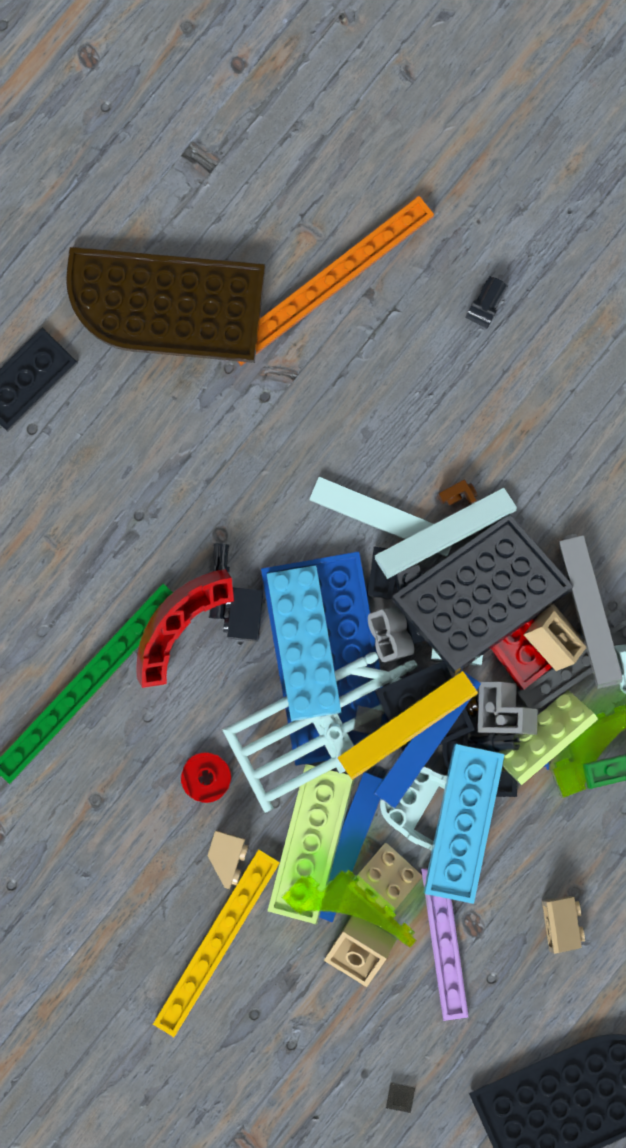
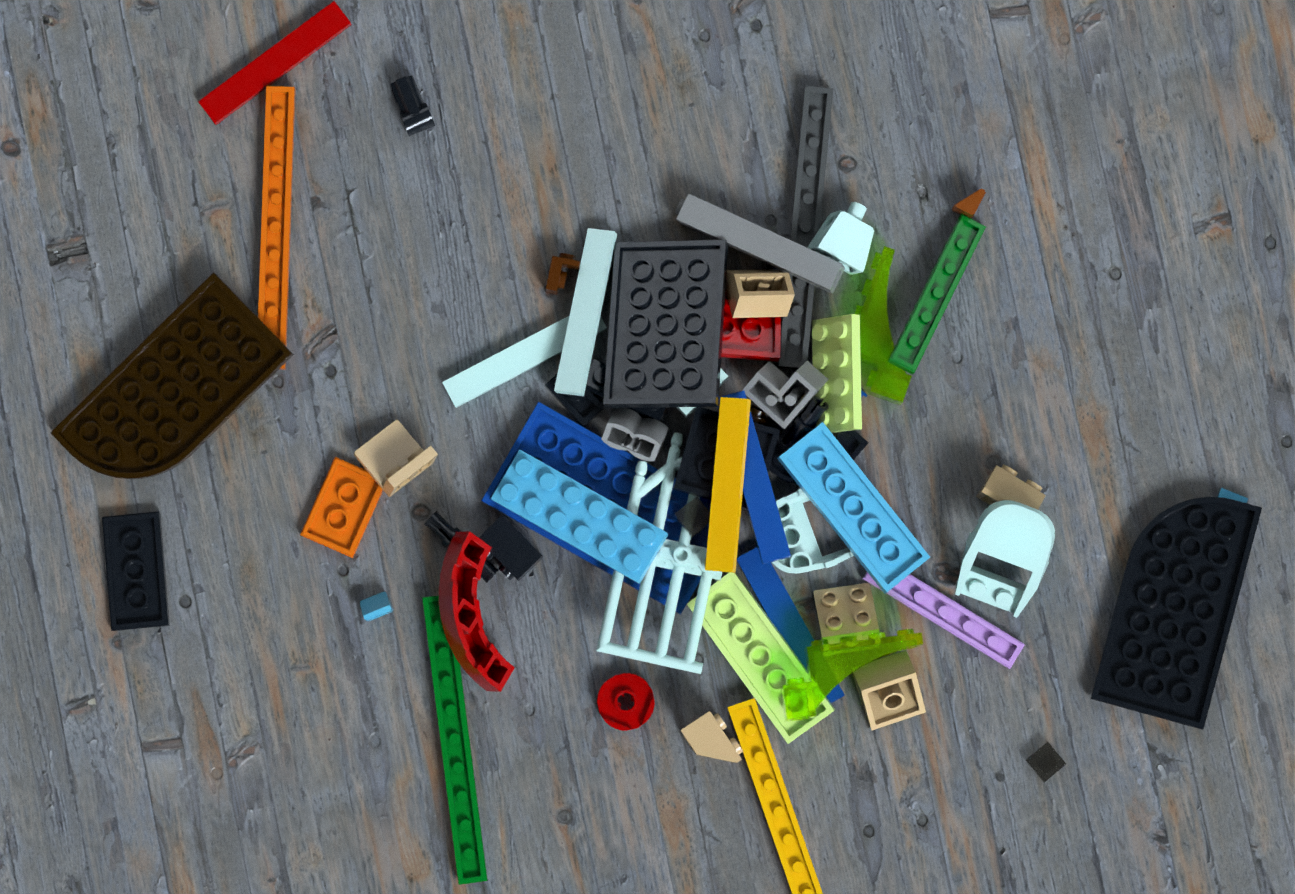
camera: 50 degrees left, 0 degrees up
none -> red tile [198,1,352,125]
none -> orange tile [300,457,383,558]
none -> tan bracket [354,420,438,497]
none -> medium azure slope [360,592,393,622]
none -> light aqua slope [955,500,1055,618]

